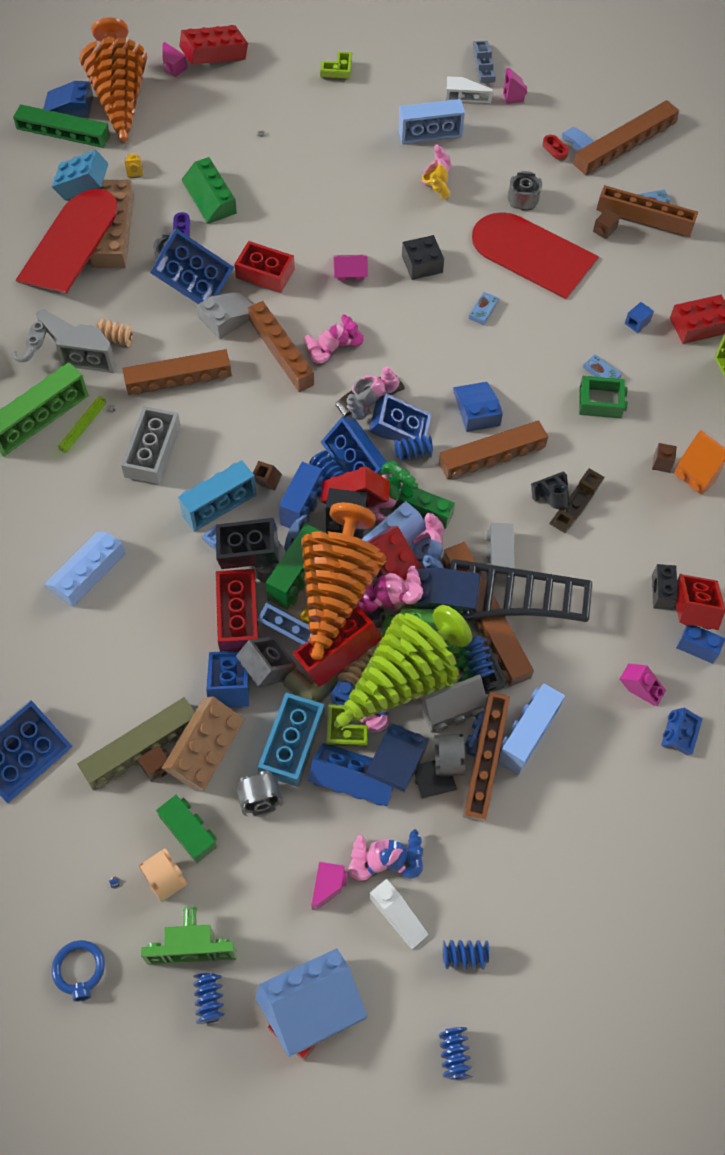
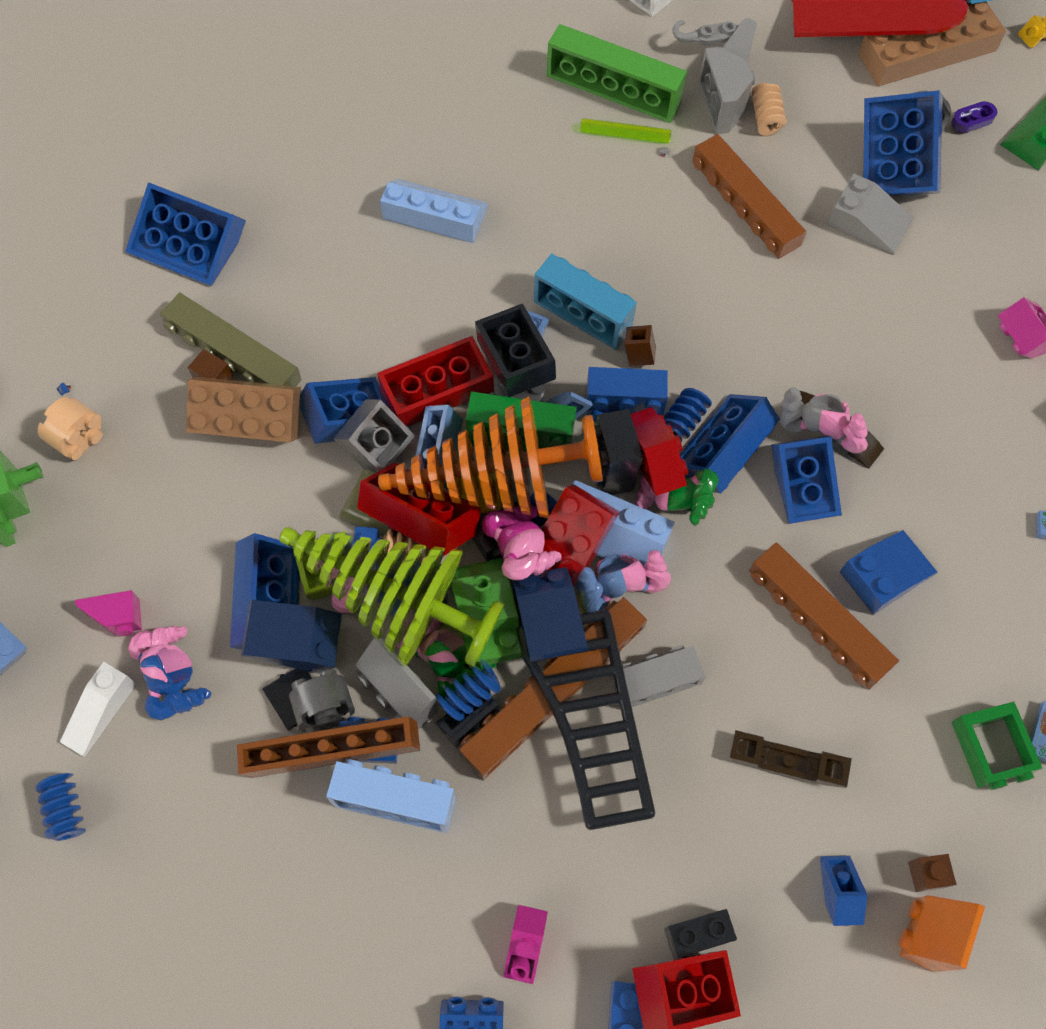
camera: 70 degrees right, 5 degrees up
light grey brick [121,406,181,485] -> none
green brick [156,794,217,864] -> none
red brick [234,241,295,293] -> none
flat silver brick [236,770,283,817] -> none
dark orange brick [248,301,314,392] -> none
dark azure brick [258,693,325,787] -> none
hair [304,314,364,364] -> none
blue piece [394,435,433,462] -> none
green brick [395,484,455,529] -> none
black pin [531,471,569,509] -> none
none -> blue slope [820,855,868,926]

